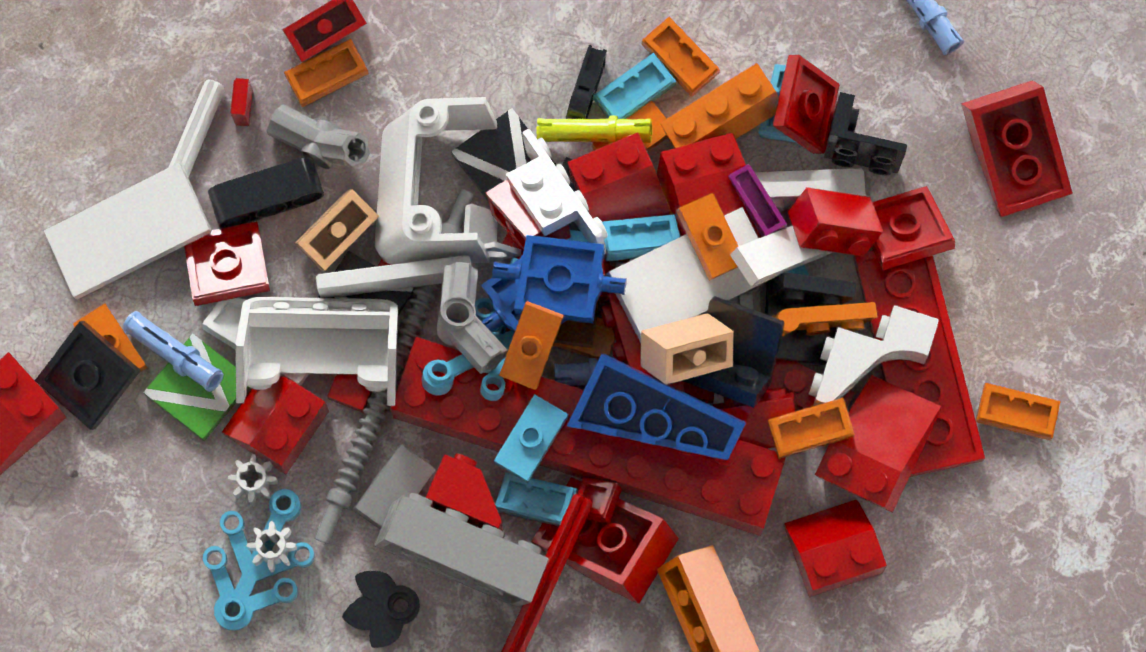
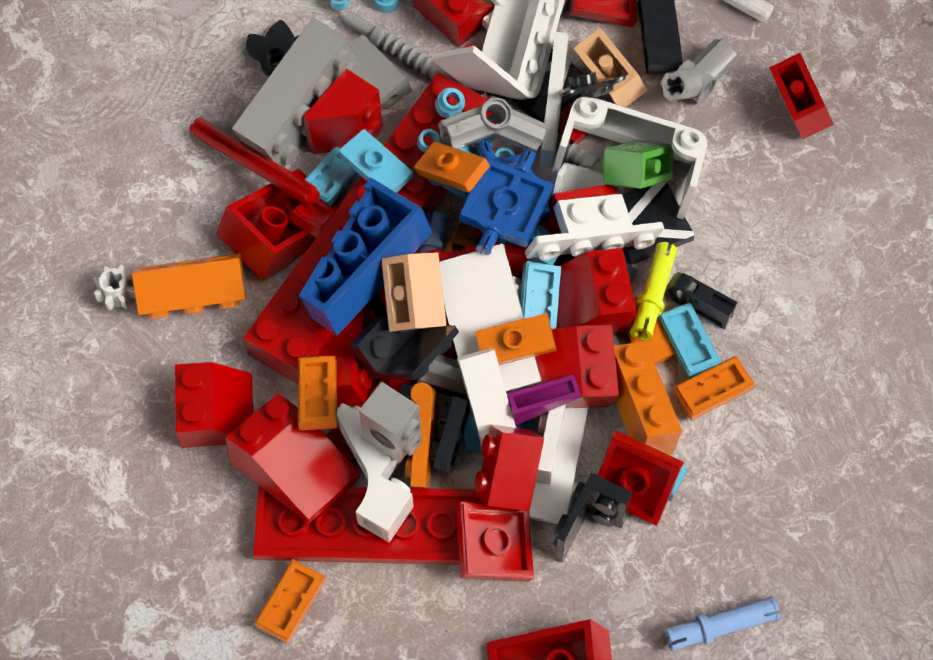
camera: 105 degrees right, 10 degrees down
red tile [230,78,253,126] -> none
orange plate [284,39,369,107] -> none
none -> light grey brick [359,382,423,463]
none -> black plate [559,72,626,98]
none -> bright green brick [601,141,674,188]

